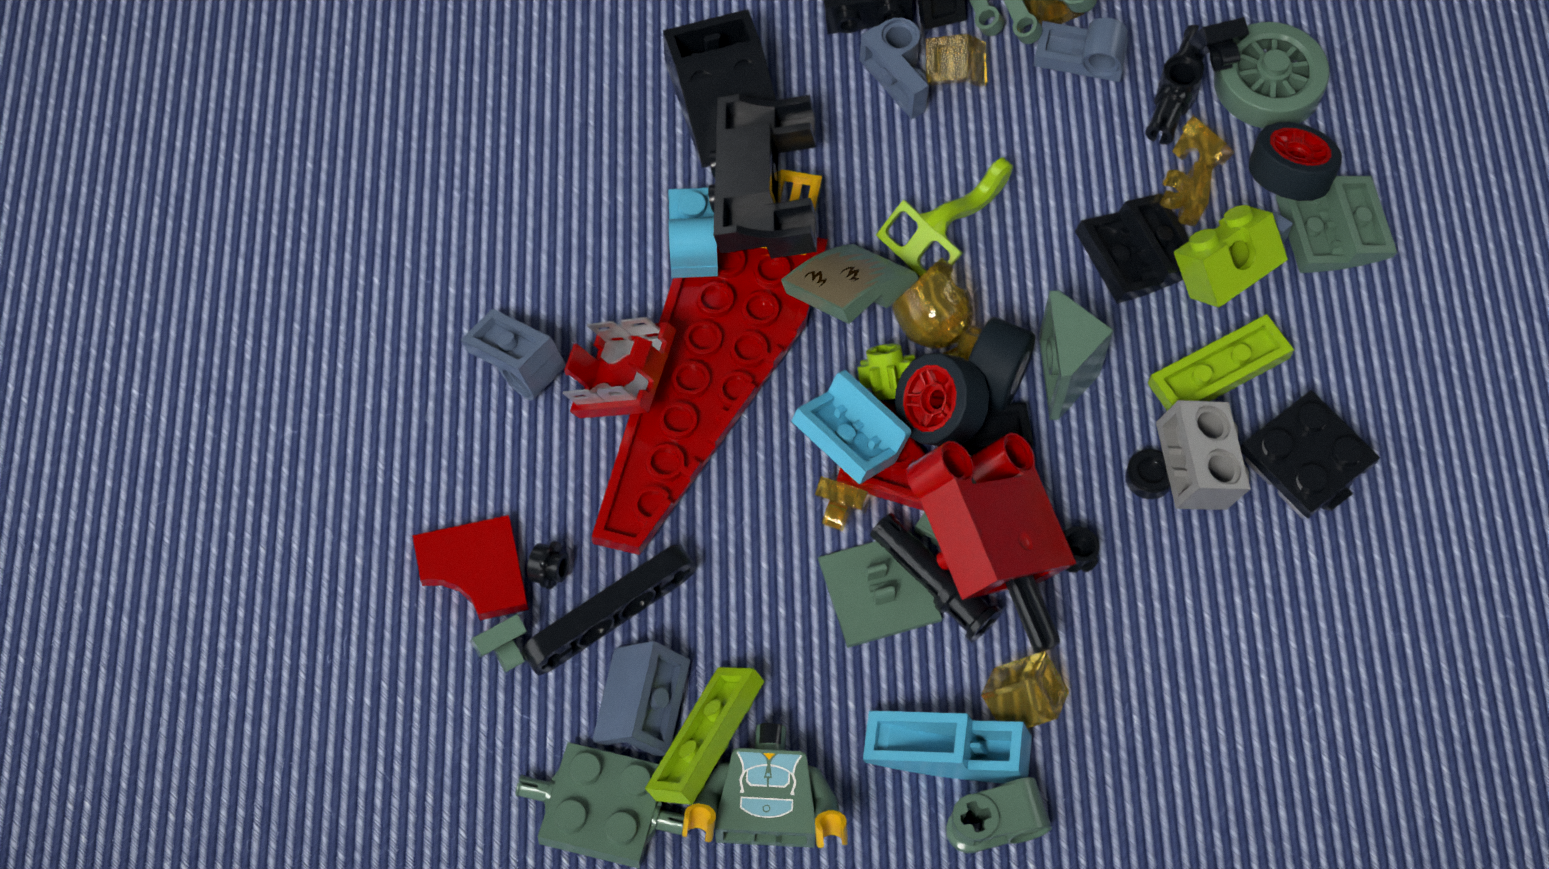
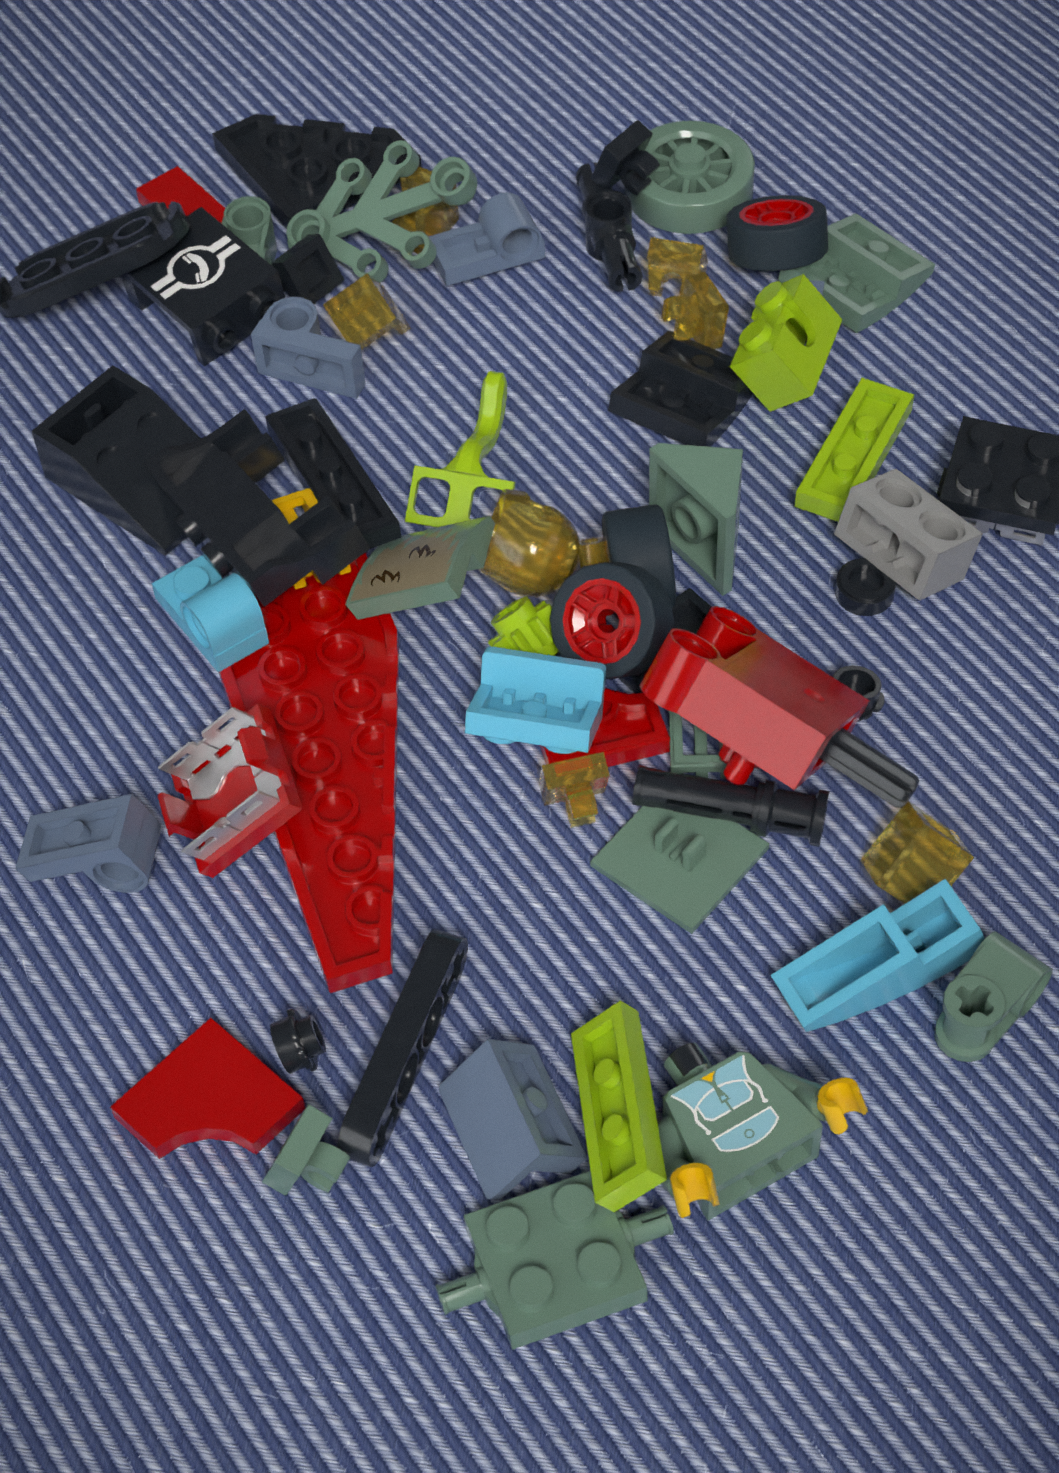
camera: 30 degrees left, 10 degrees down
none -> black tile [265,398,402,549]

